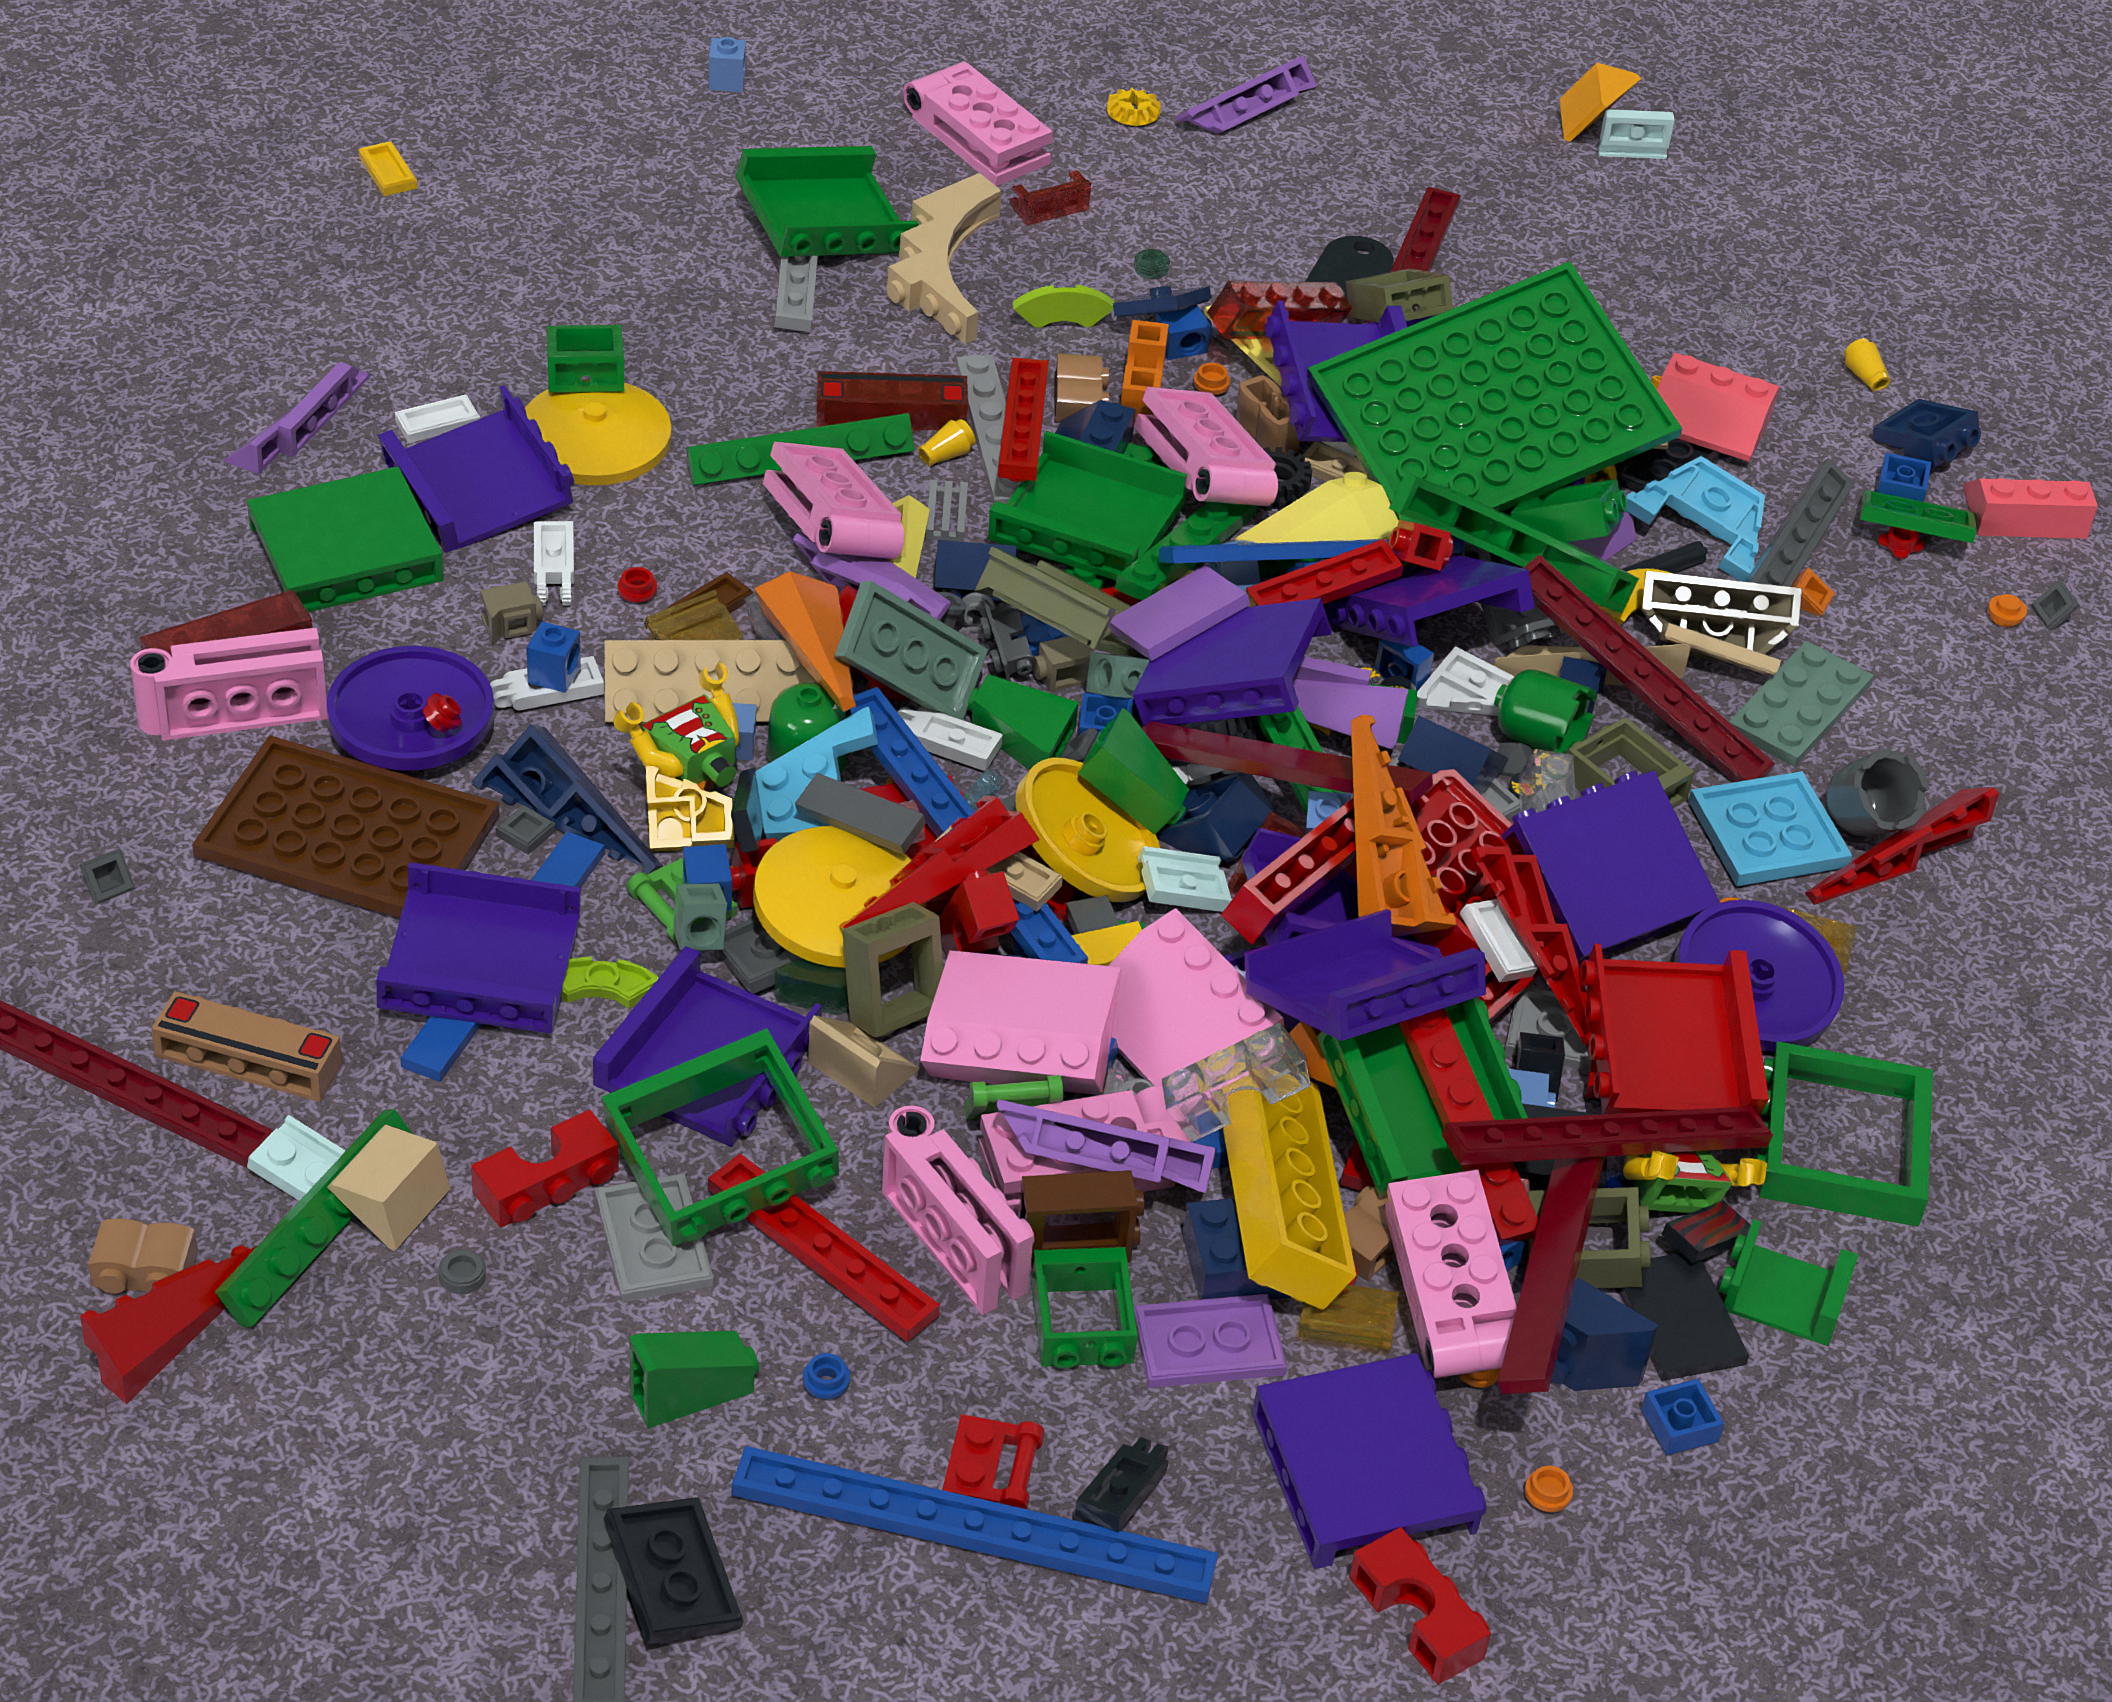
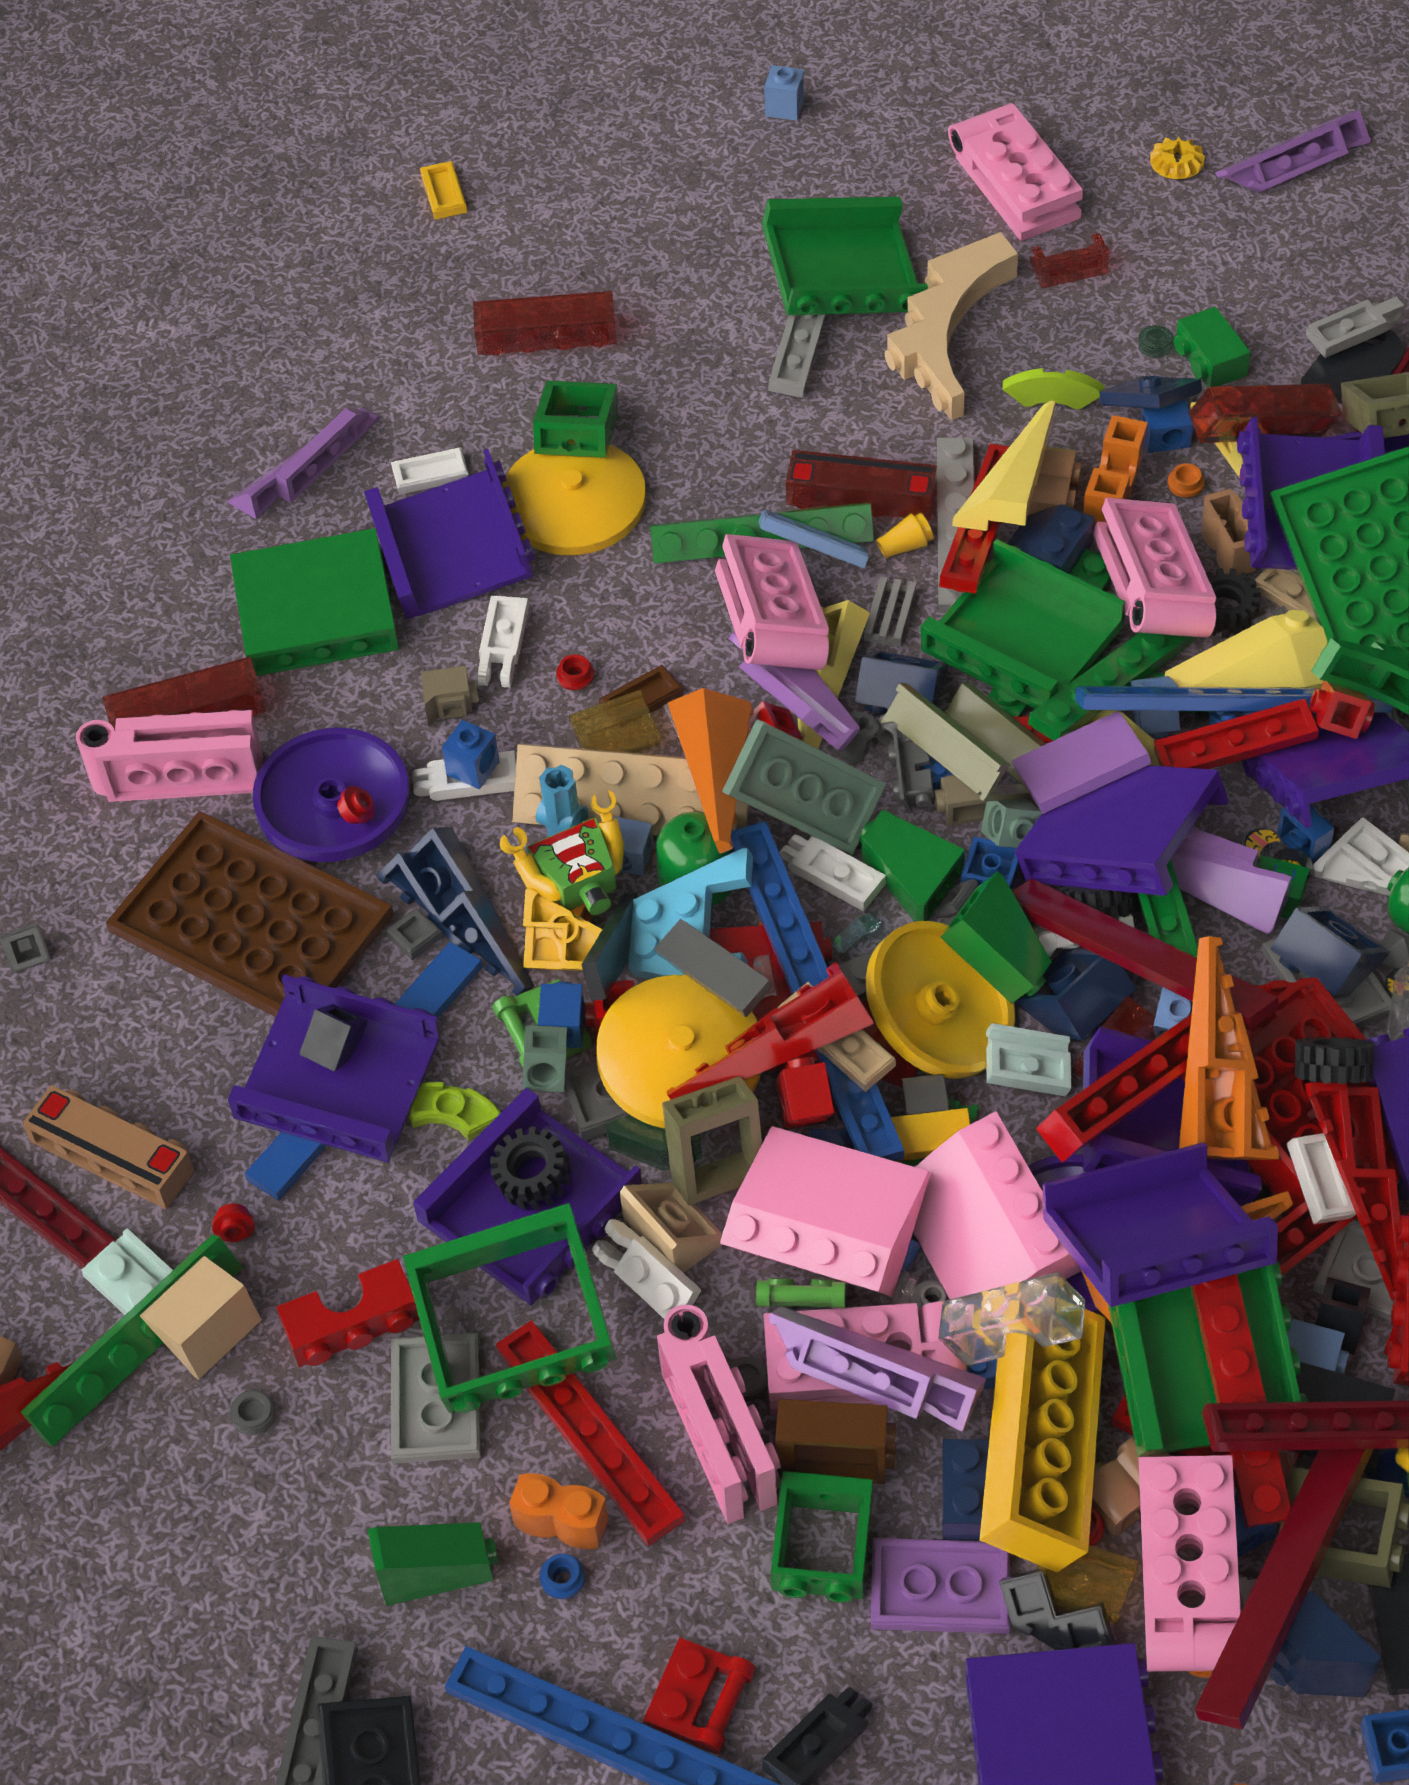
camera: 20 degrees right, 10 degrees up
none -> red plate [212,1203,255,1242]
none -> brick [299,1004,368,1071]
none -> clear red brick [473,291,617,355]
none -> black tyre [490,1127,572,1210]
none -> orange brick [509,1473,609,1549]
none -> dark azure piece [536,765,588,837]
none -> white hinge [592,1219,701,1319]
none -> medium blue tile [758,509,869,568]
none -> light yellow wedge [952,401,1055,531]
none -> black tile [999,1567,1116,1650]
none -> green brick [1174,306,1251,390]
none -> black tyre [1295,1037,1375,1084]
none -> light grey hinge [1306,296,1404,358]

